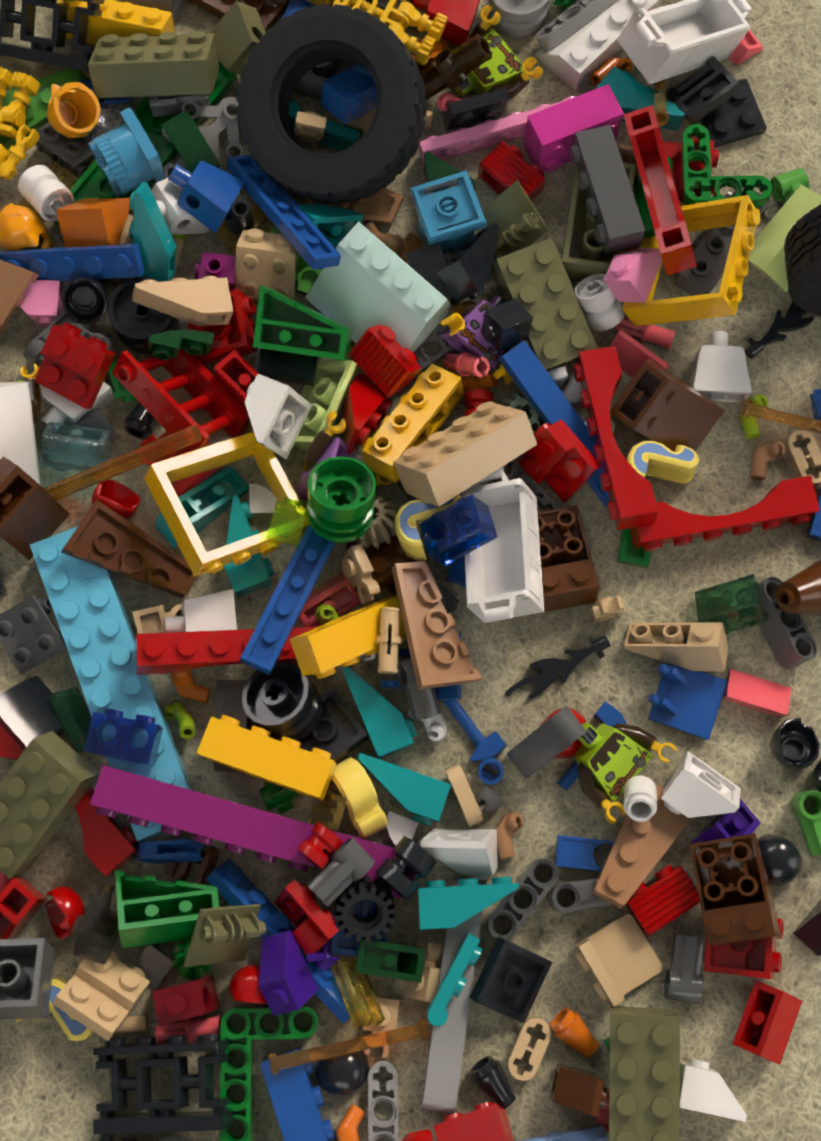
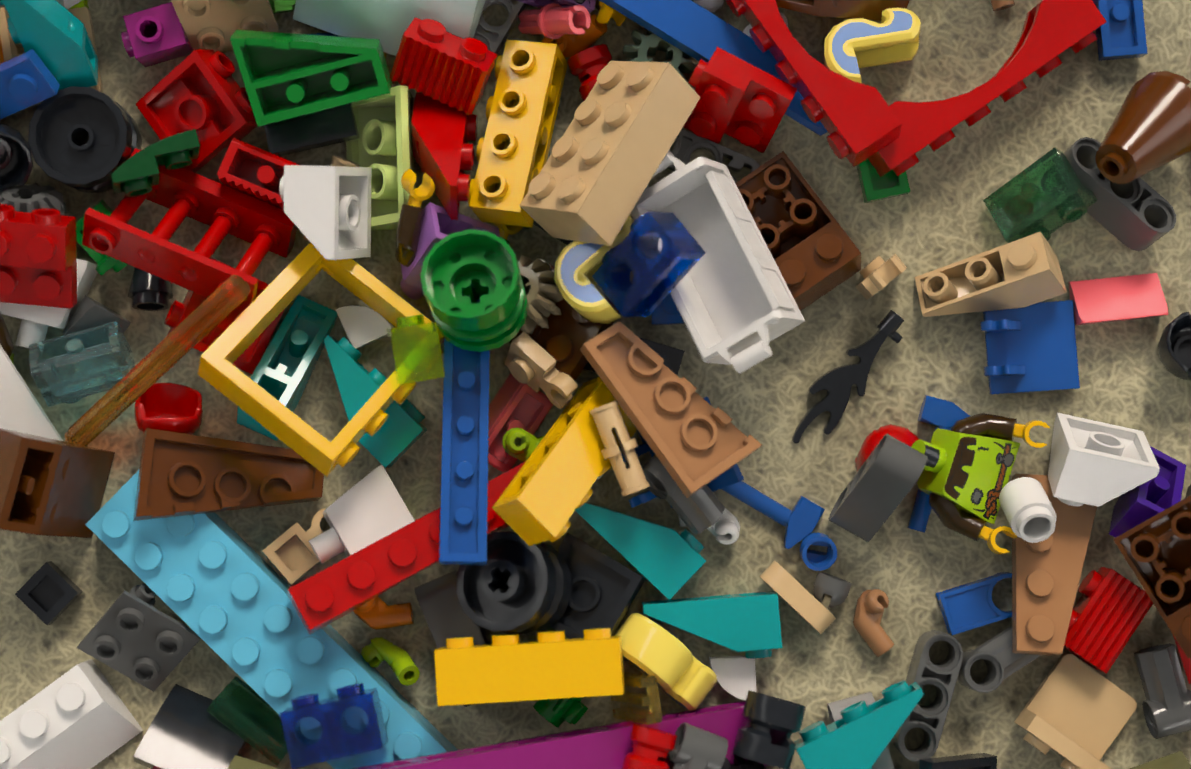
camera: 25 degrees left, 10 degrees up
tan slope [132,276,233,326] -> none
white slope [420,828,498,880] -> none

